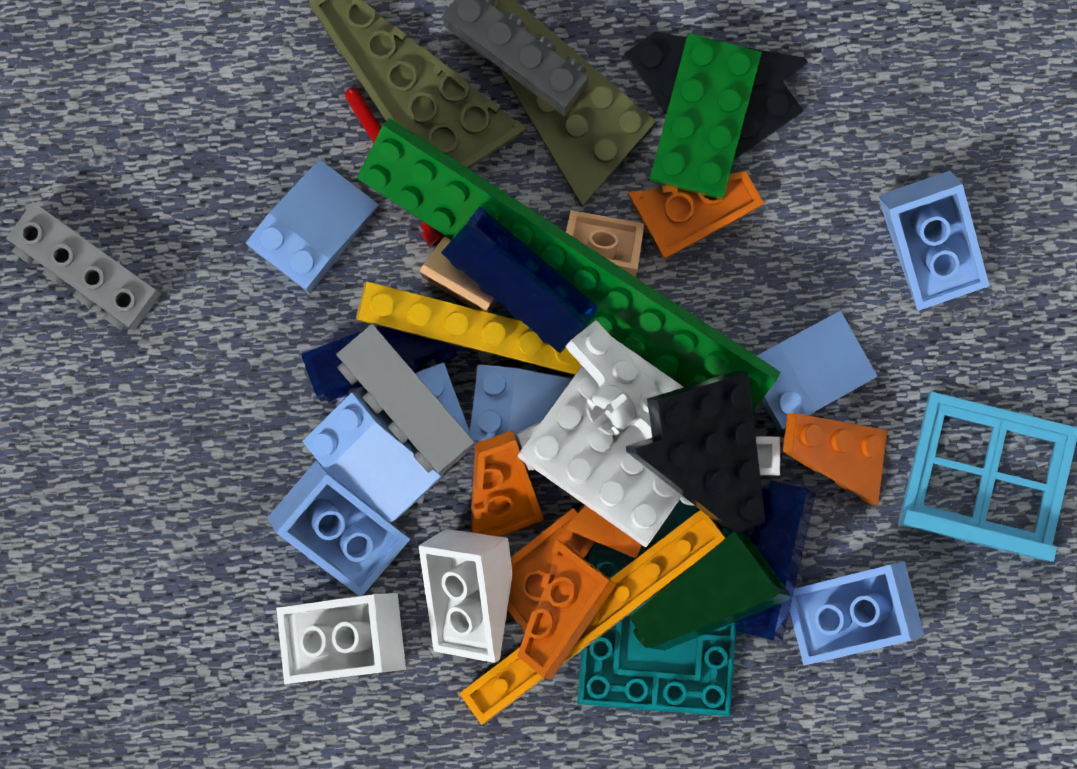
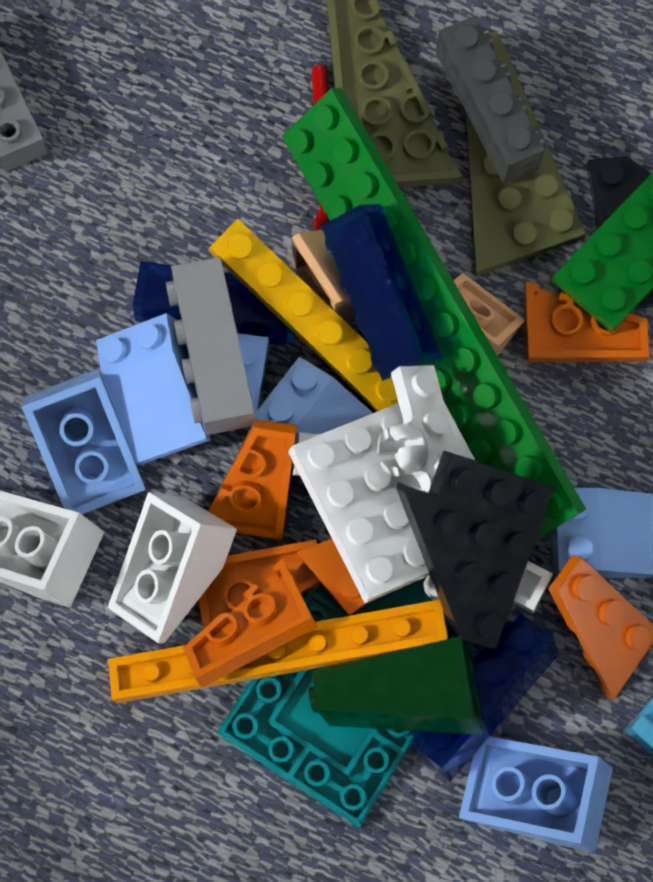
camera: 25 degrees right, 10 degrees down
light blue slope [246,159,379,294] -> none

